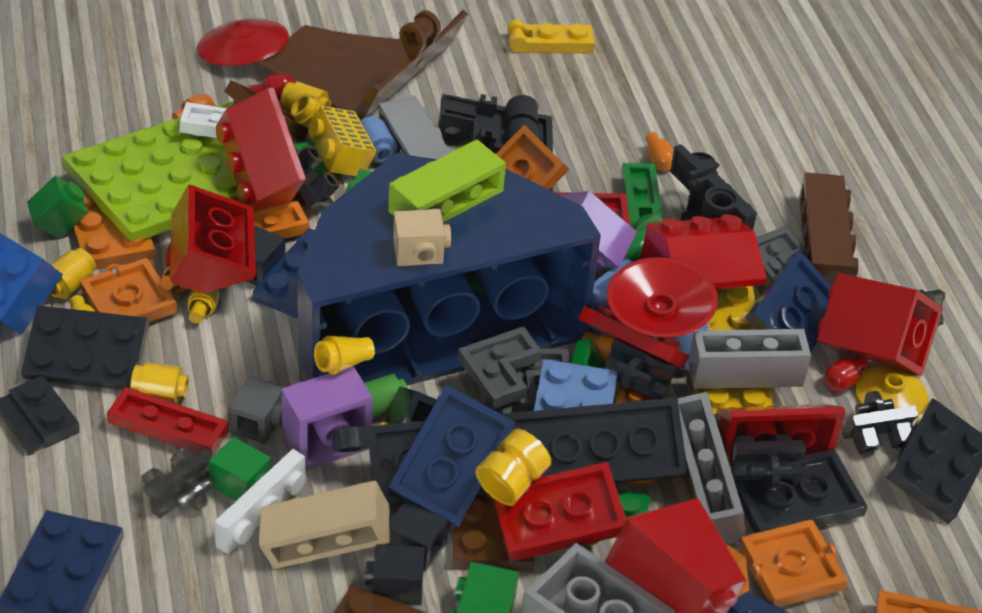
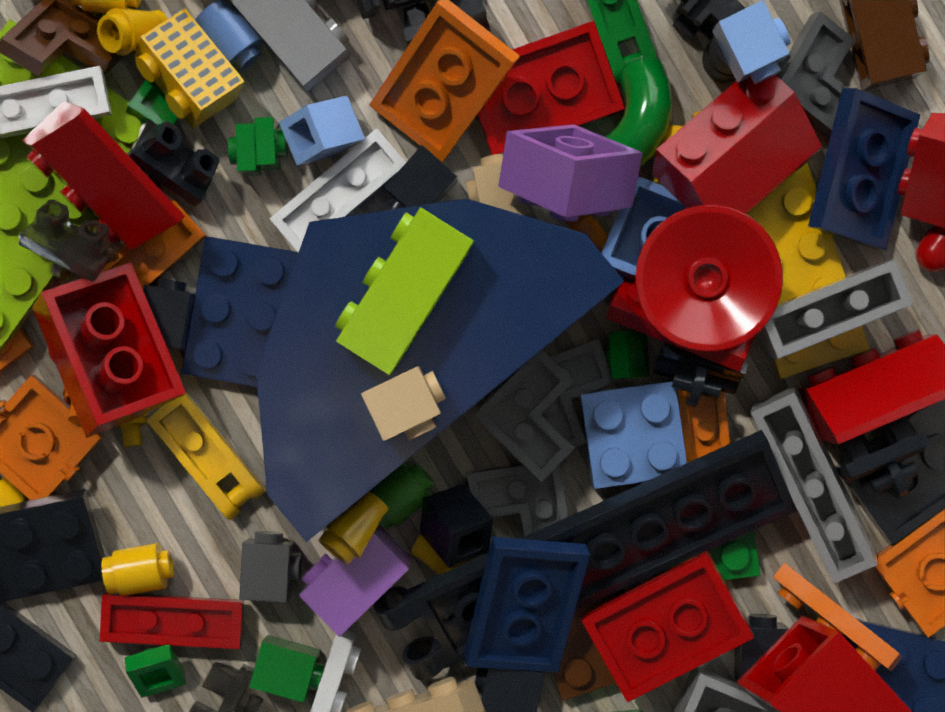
camera: 15 degrees left, 45 degrees up
yellow wheel [475,429,551,506] -> none
none -> clear smoke hips [18,199,120,282]
none -> green plate [125,644,186,698]
none -> yellow plate [146,392,267,520]
none -> light blue brick [712,0,791,84]

